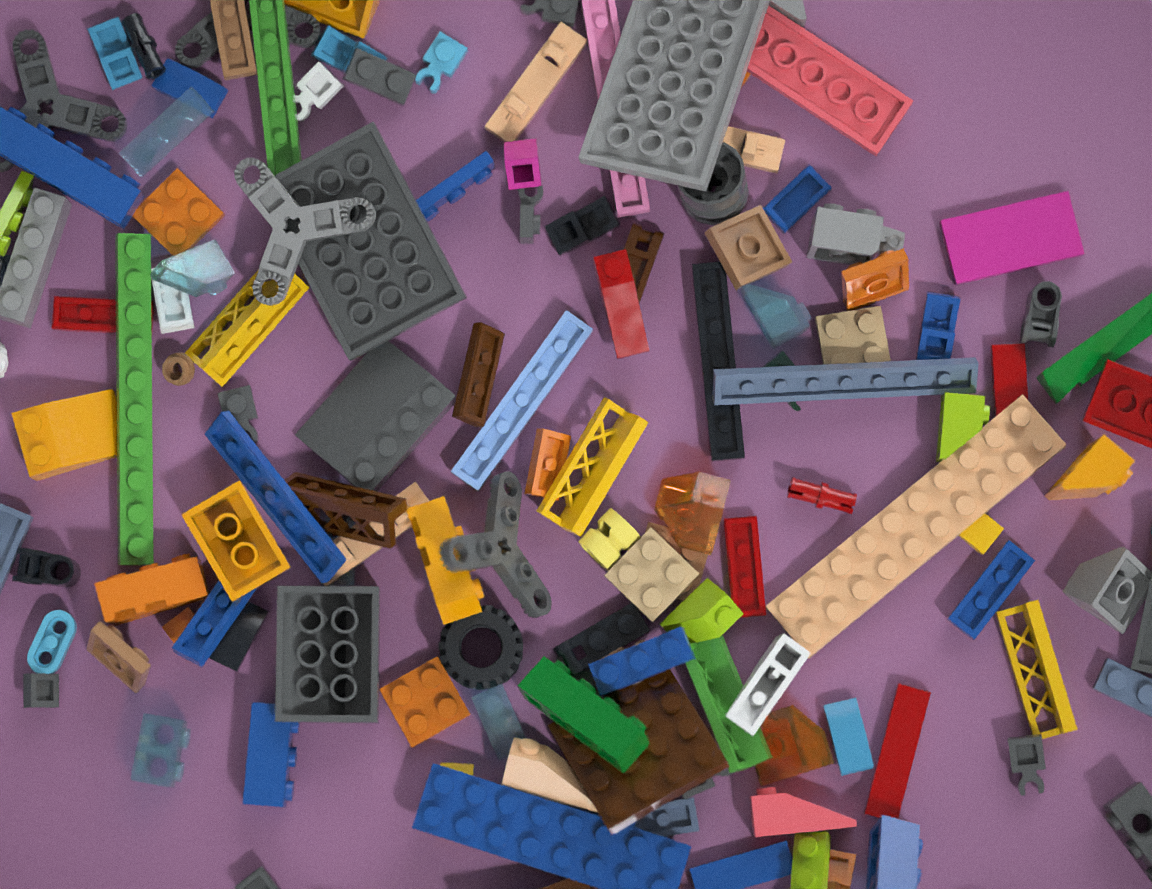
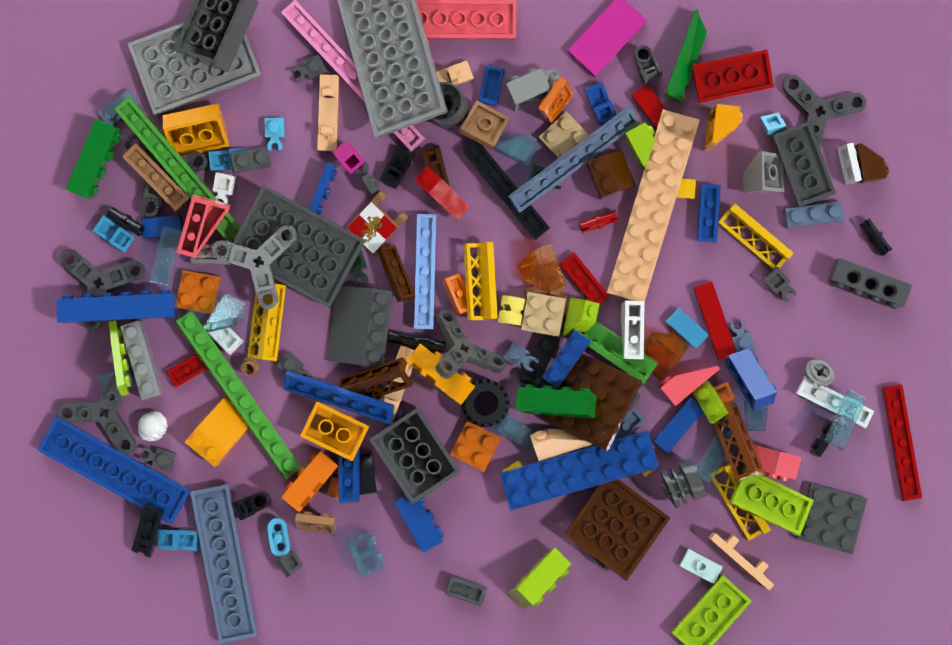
camera: 30 degrees left, 5 degrees up
none -> coral wedge [176,194,231,258]
none -> light grey plate [191,244,230,265]
none -> flag [346,191,409,254]
none -> clear green plate [349,249,369,285]
none -> black pin [387,330,446,354]
none -> sand blue plate [503,342,539,372]
none -> reddish brown slope [586,150,636,200]
none -> sand blue plate [729,320,756,352]

